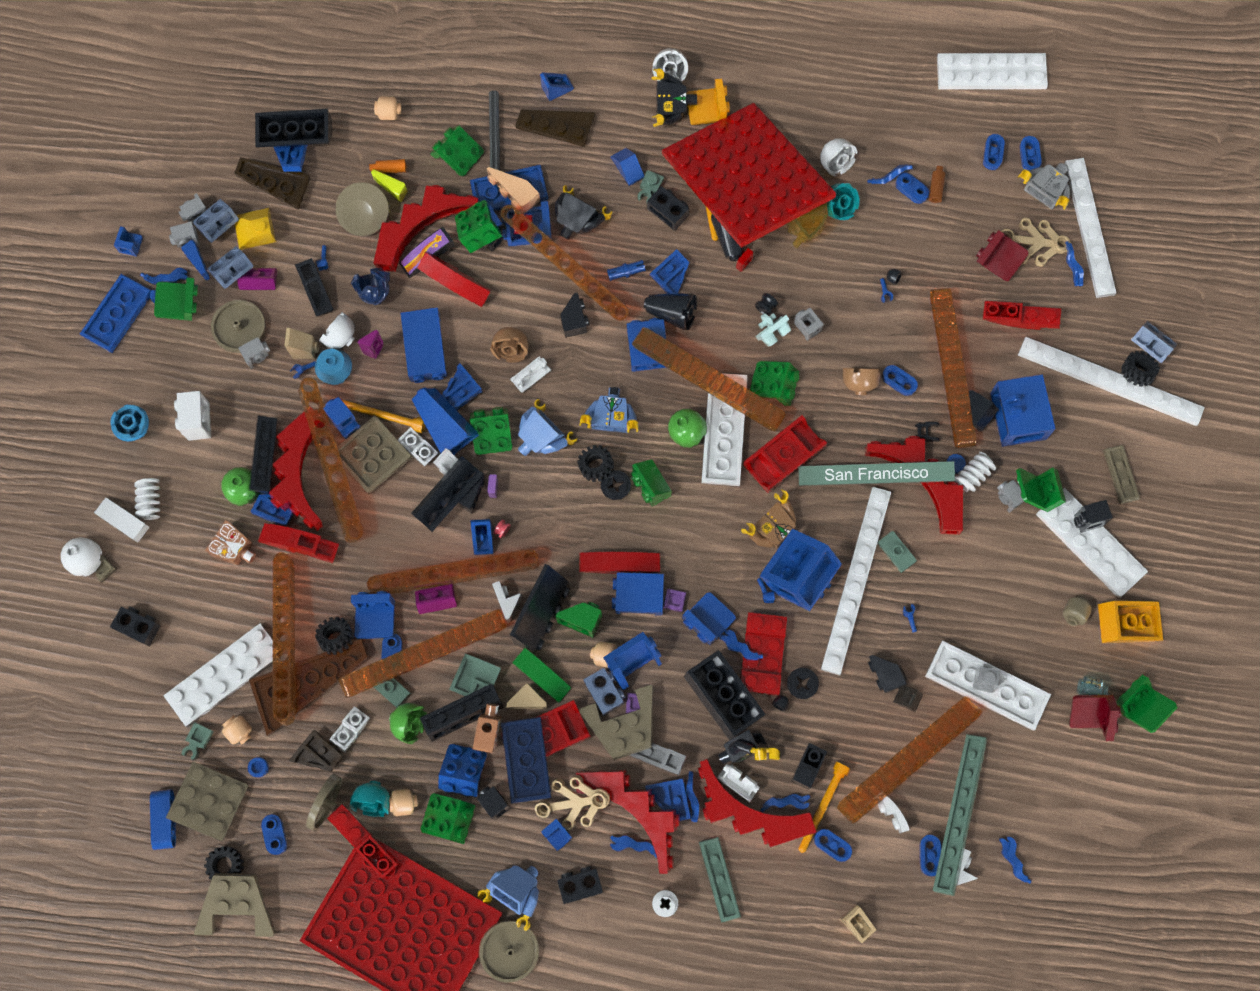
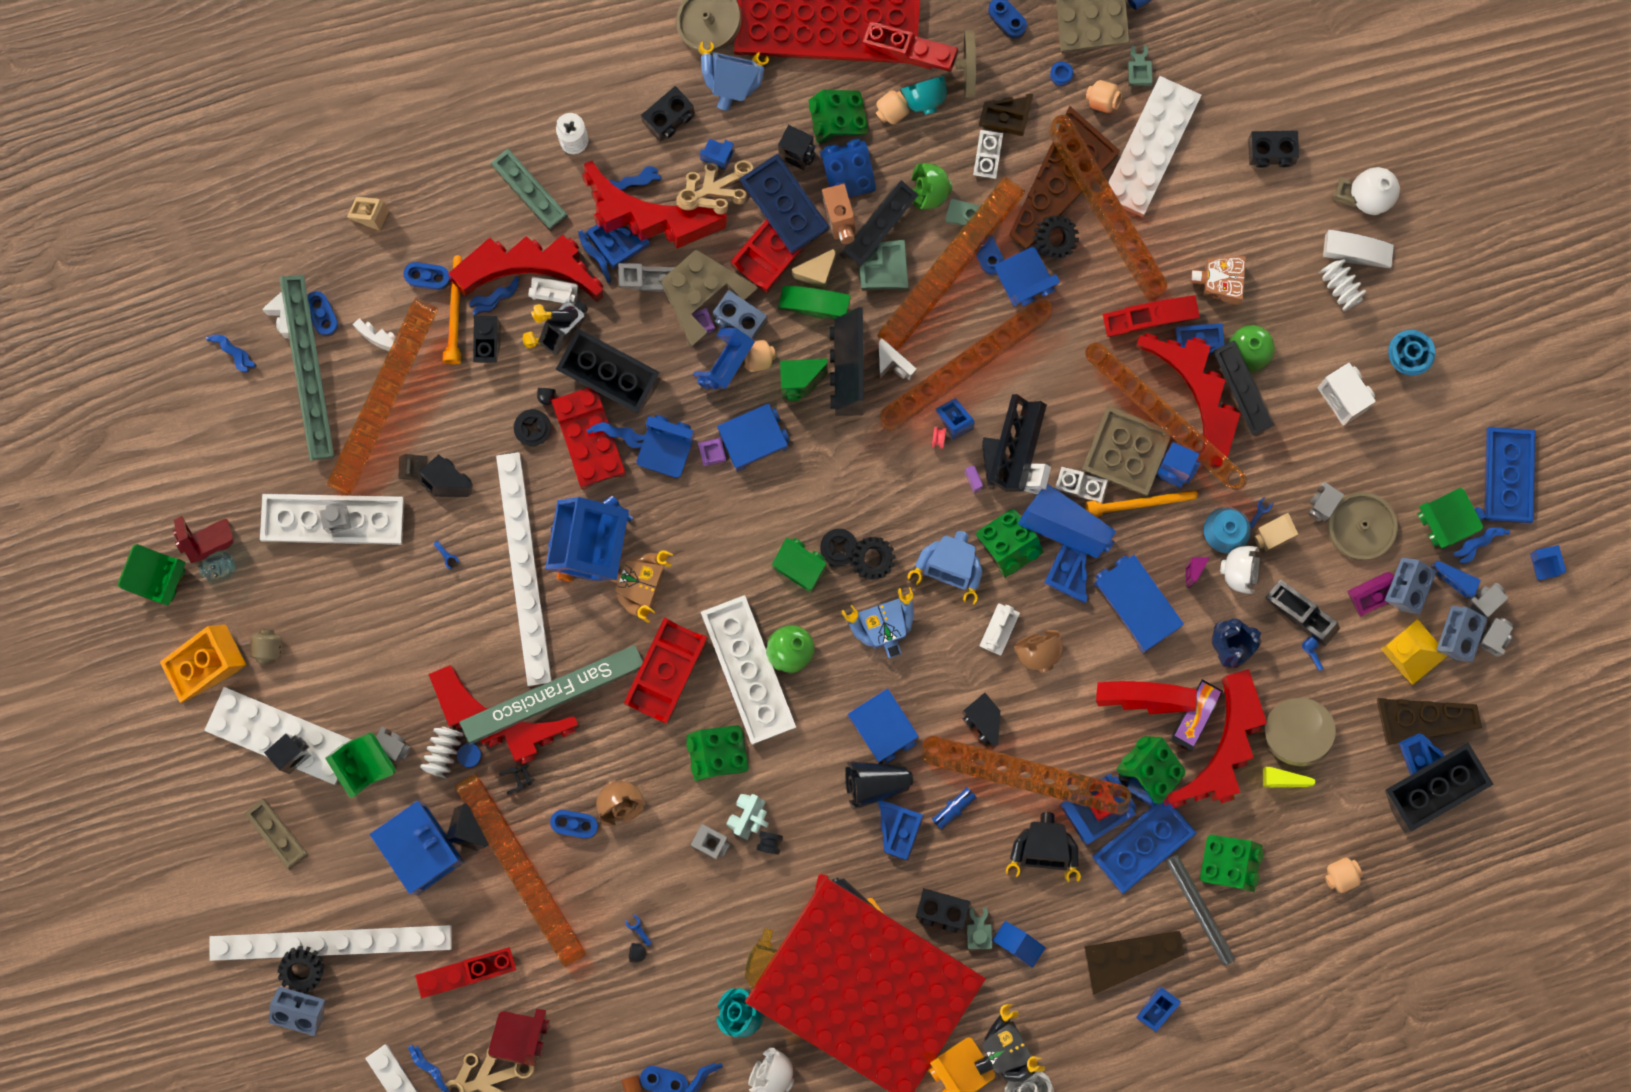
camera: 155 degrees right, 5 degrees up
orange cylinder [369,159,406,174] -> none
magenta slope [415,584,457,614] -> none
light nougat slope [487,167,540,214] -> none
red slope [579,552,660,574] -> none
clear orange beam [632,327,786,432] -> none
sand green plate [877,531,917,573] -> none

